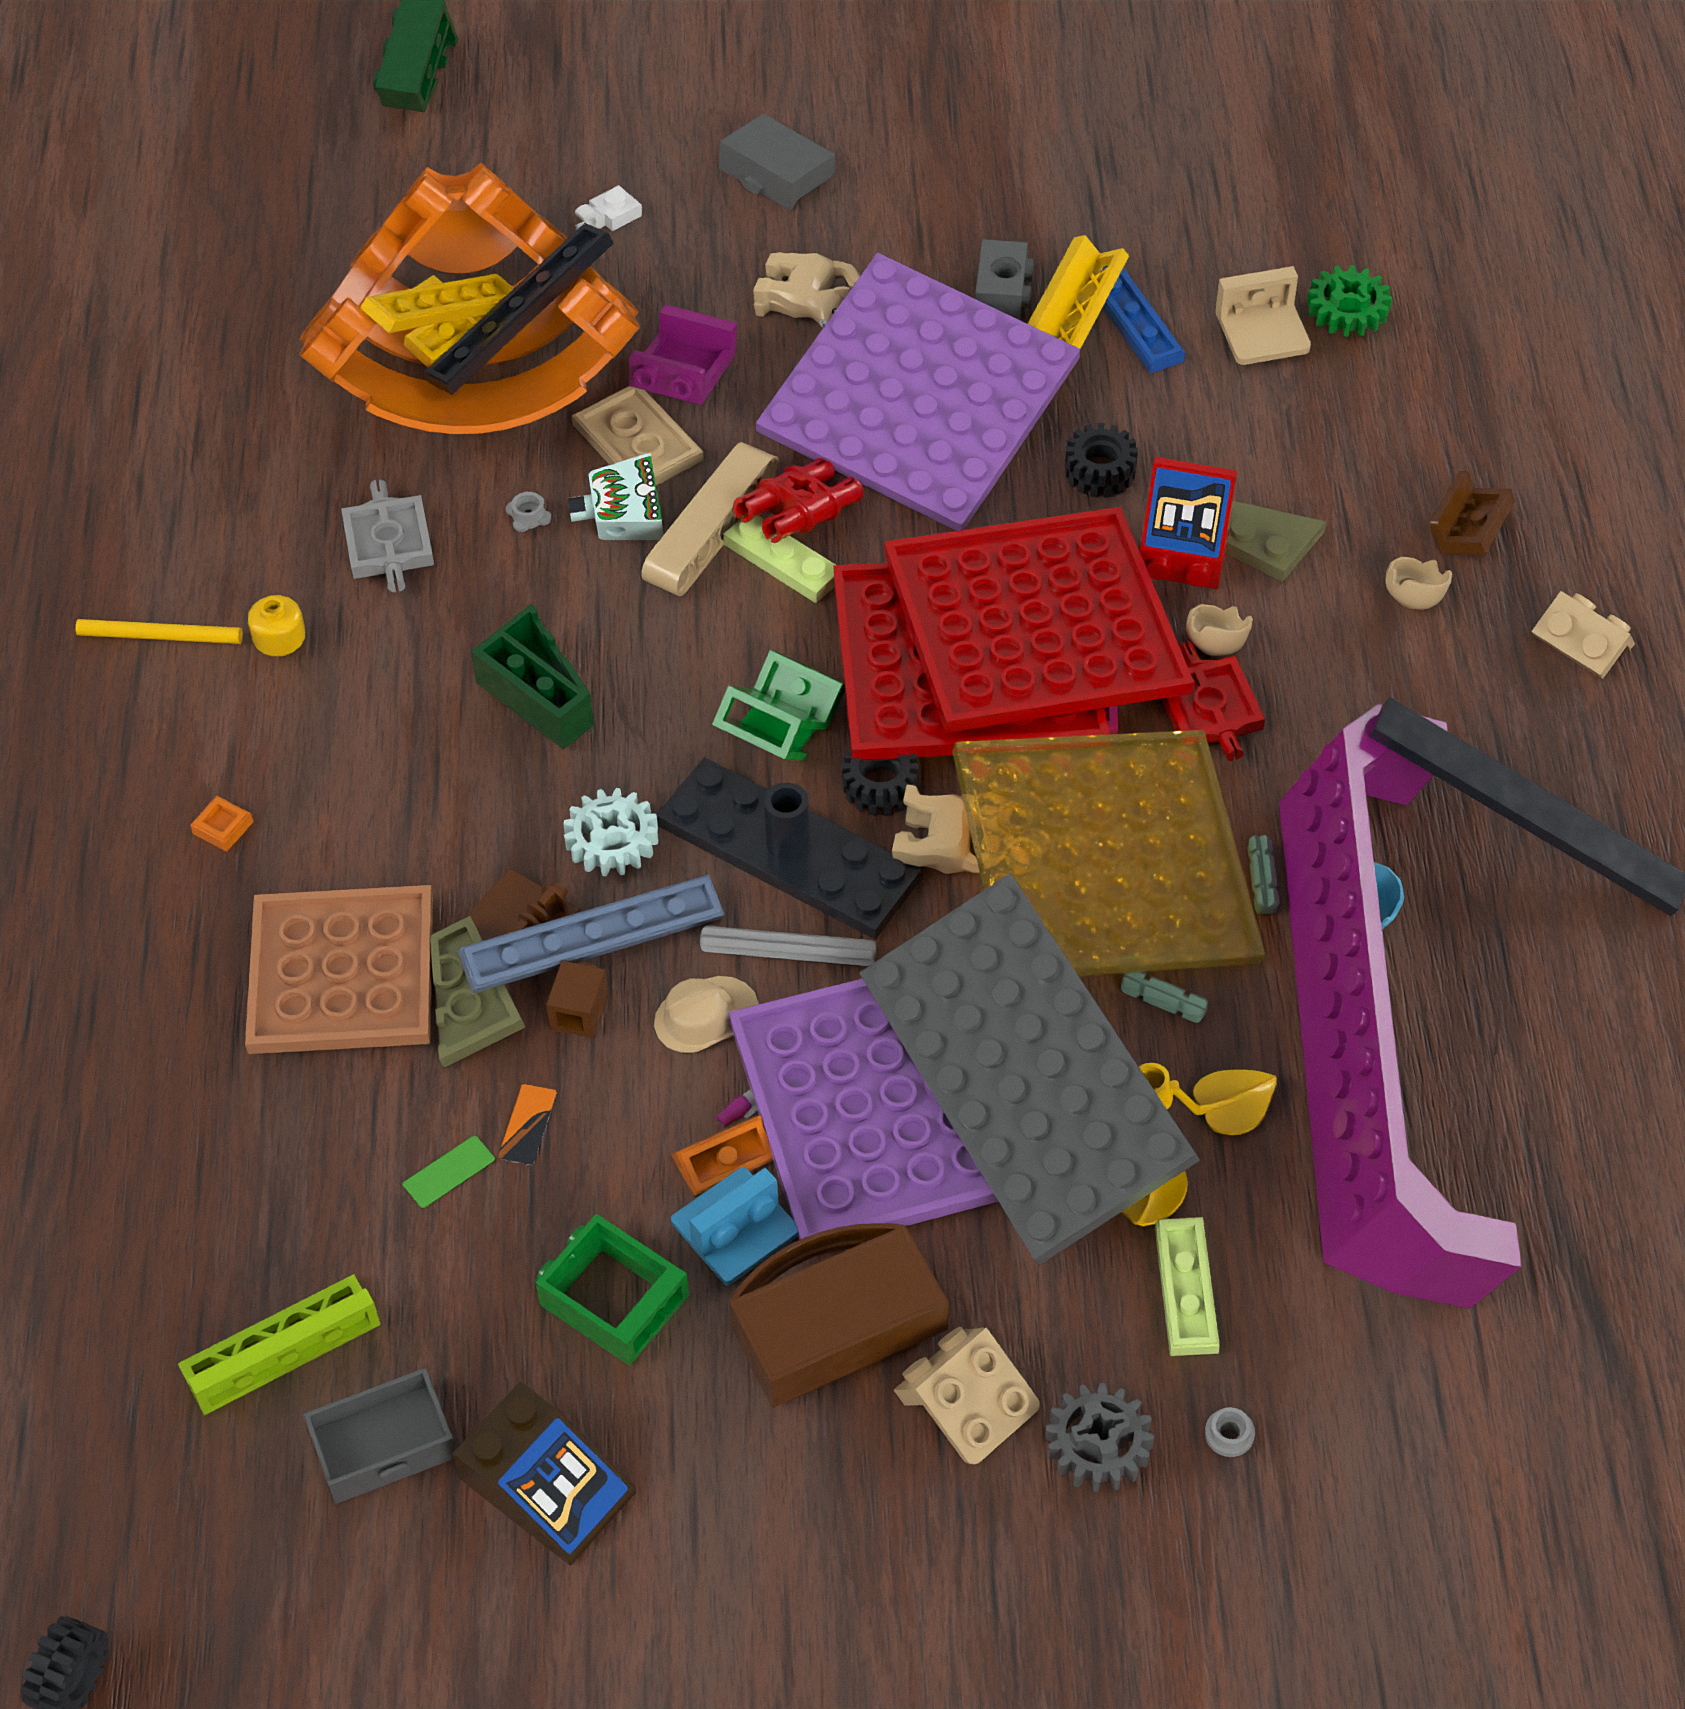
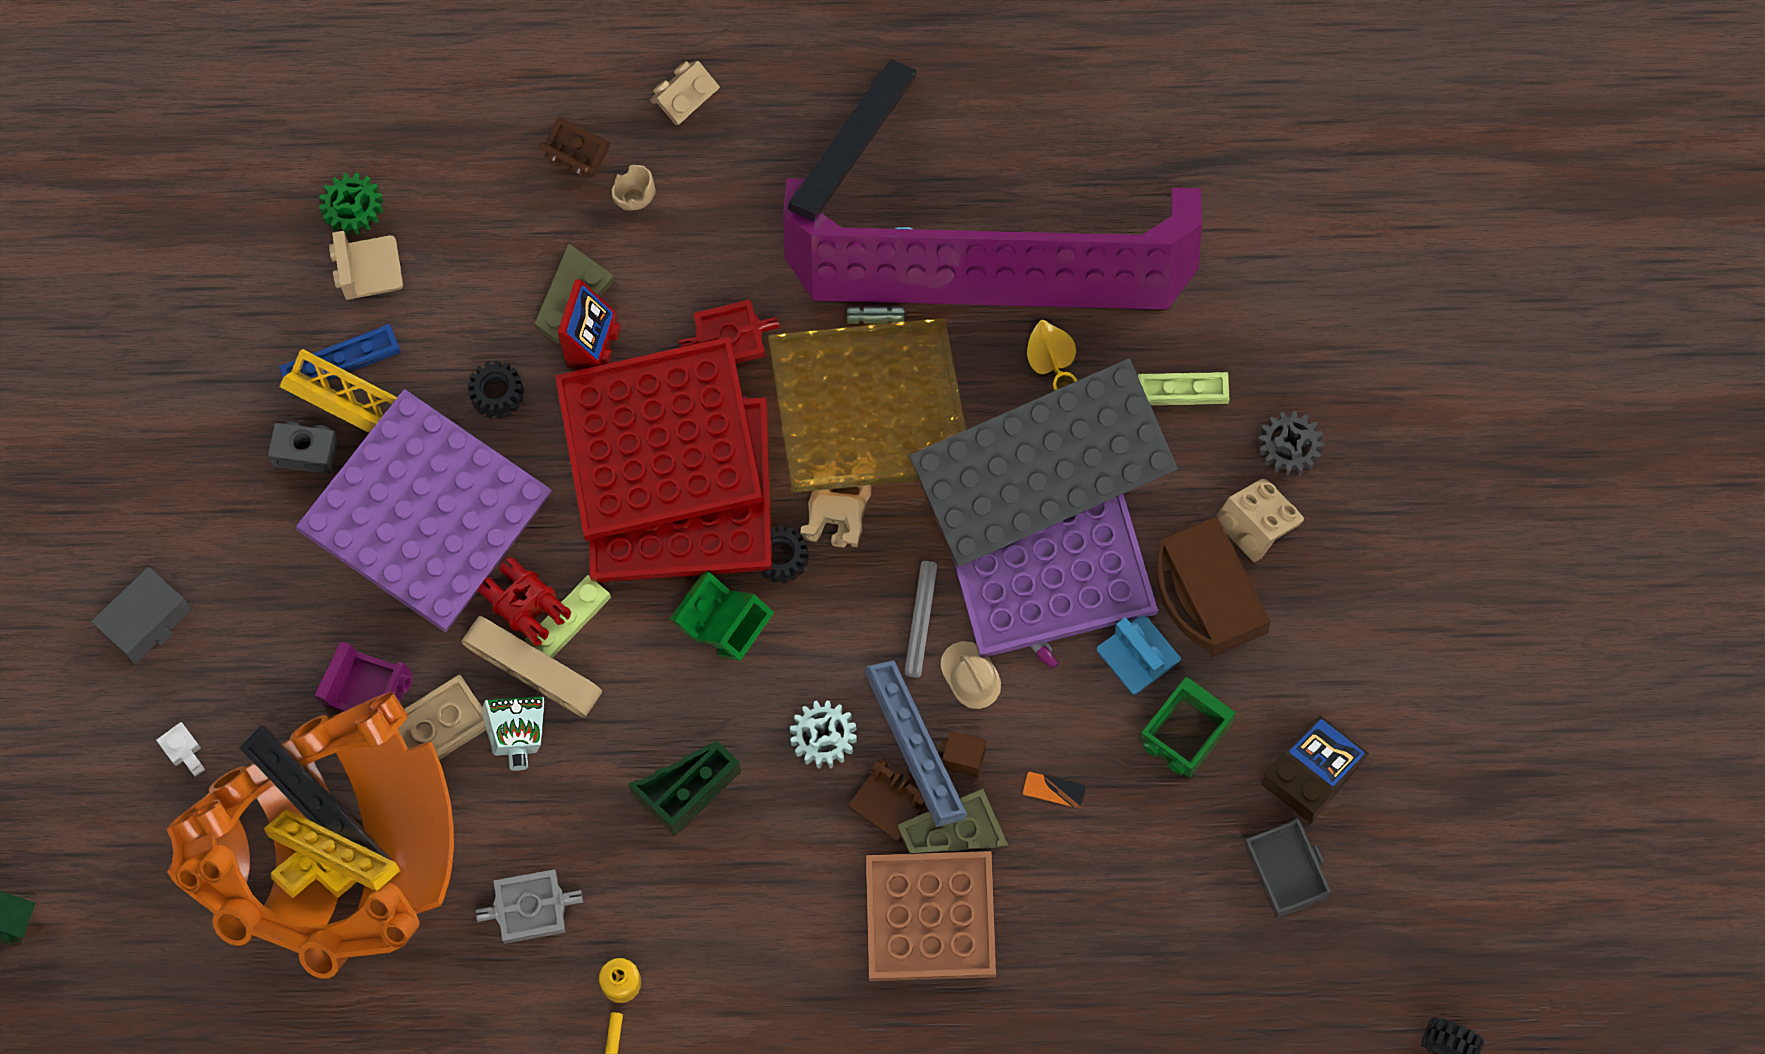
camera: 85 degrees left, 15 degrees up
lime fence [178,1274,381,1415] -> none
orange tile [190,796,253,852] -> none
bright green sticker [403,1136,495,1208] -> none
light grey plate [506,492,552,532] -> none
black plate [656,757,922,940] -> none
orange slope [672,1115,773,1196] -> none
tan animal [753,252,860,328] -> none
sand green axle [1121,968,1208,1023] -> none
tan hair [1186,604,1253,657] -> none
light grey plate [1205,1407,1255,1457] -> none

